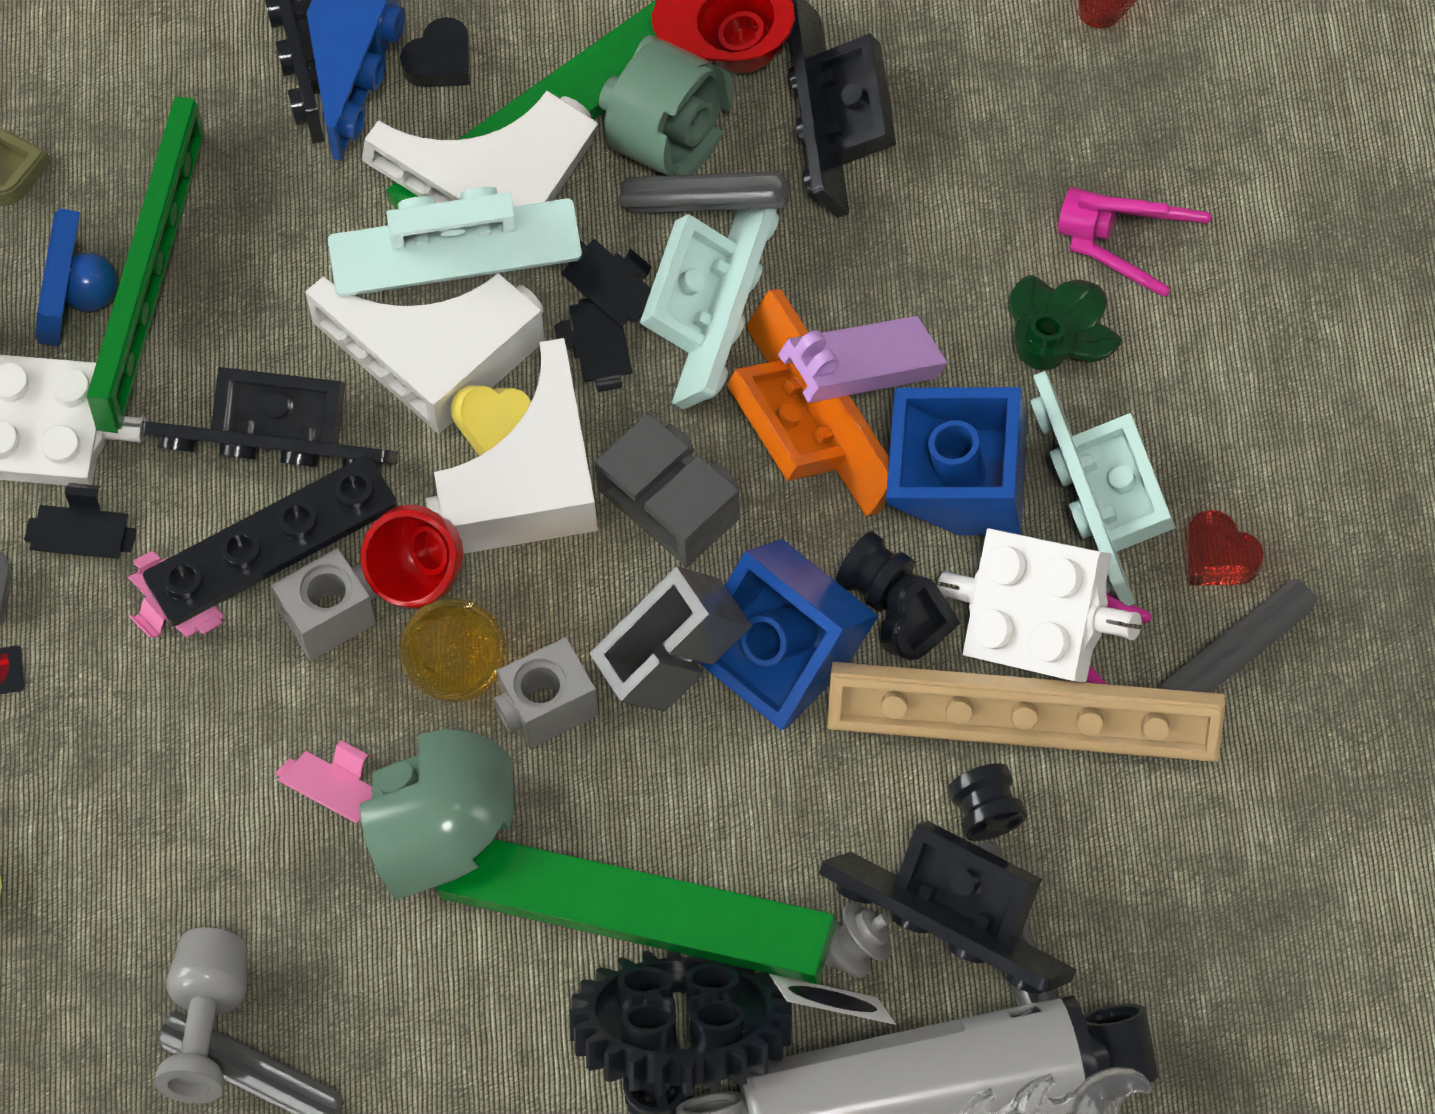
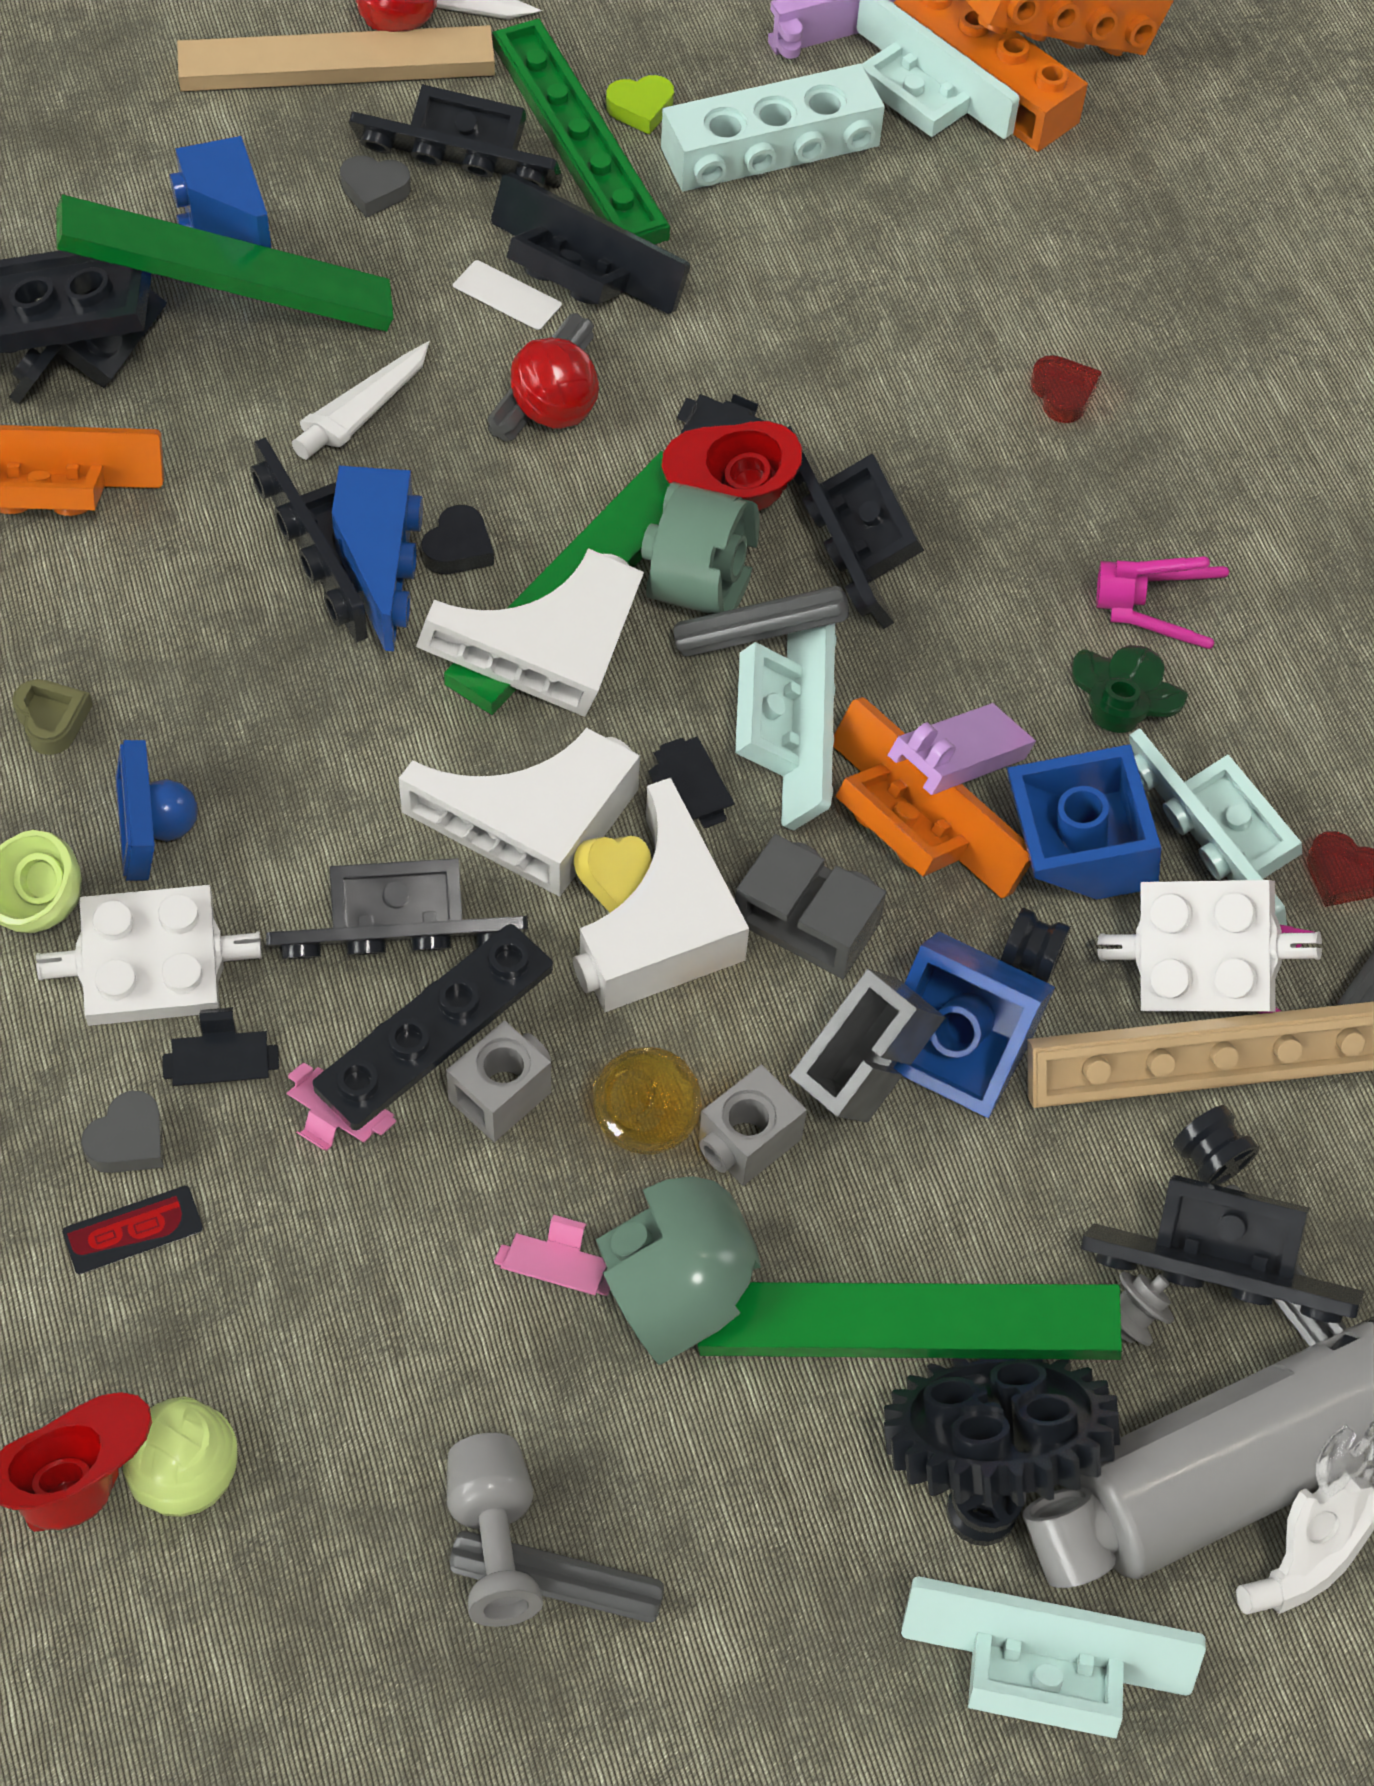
camera: 20 degrees left, 5 degrees down
green tile [87,96,204,433] -> none
light aqua bracket [328,187,582,297] -> none
red piece [361,504,463,609] -> none
black piece [561,239,652,328] -> none
sticker [769,974,896,1025] -> none
black tile [881,573,961,660] -> none

